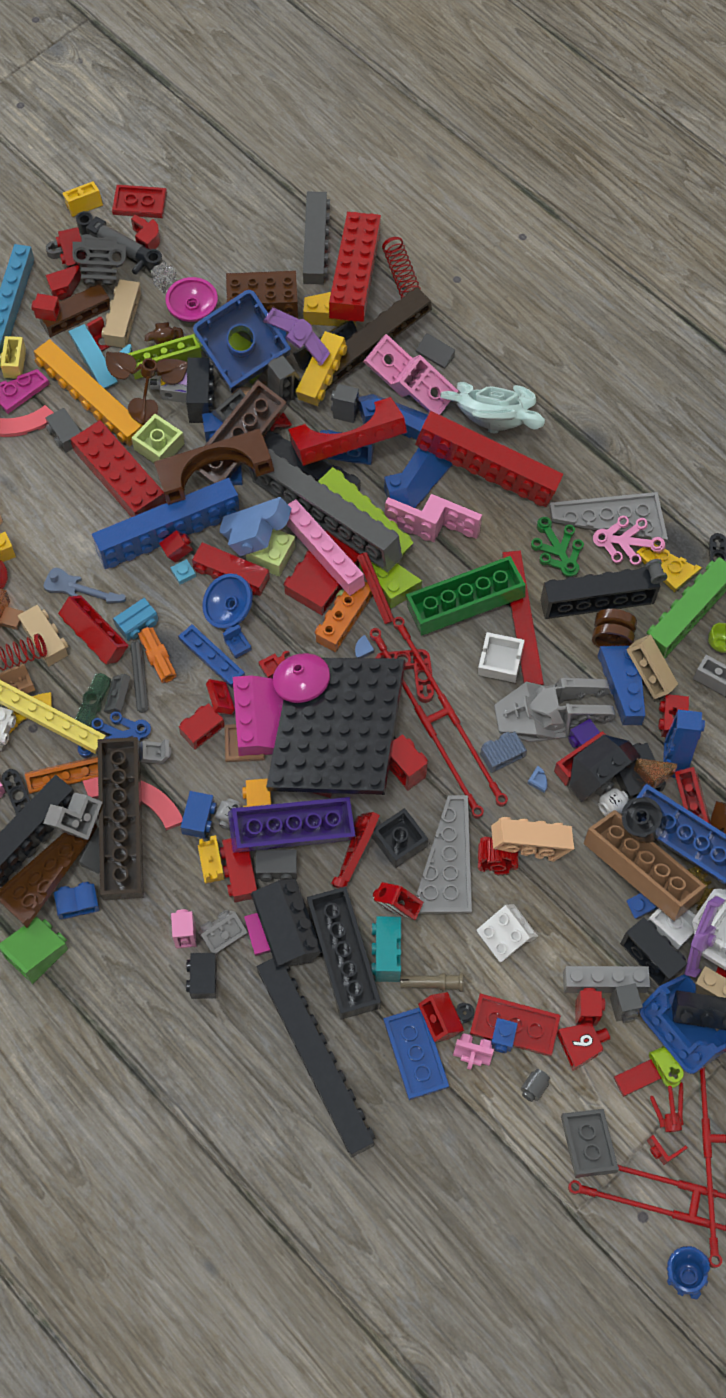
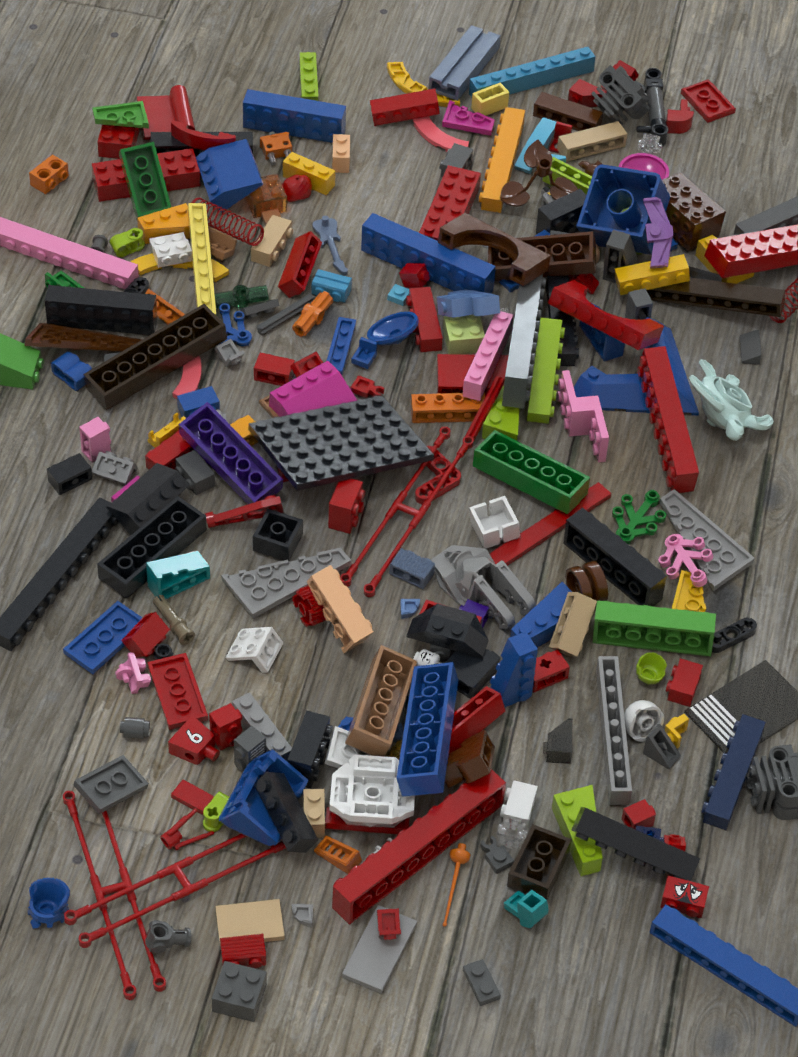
camera: 55 degrees right, 15 degrees down
red brick [31,293,61,321] -> none
light grey brick [43,793,102,840] -> none
yellow hinge [62,181,103,217] -> none
yellowish green brick [132,414,185,463] -> none
dark pink dish [273,653,330,703] -> none
medium blue tile [355,635,374,658] -> none
bright pink bracket [363,334,458,415] -> none
red torso [373,882,424,920] -> none
blue bracket [491,1018,518,1053] -> none
black brick [622,797,667,843] -> none
clear orange slope [634,758,677,788] -> none
dark grey bush [645,559,668,584] -> none
red bracket [647,1135,688,1165] -> none
medium lavender plate [684,896,725,977] -> none

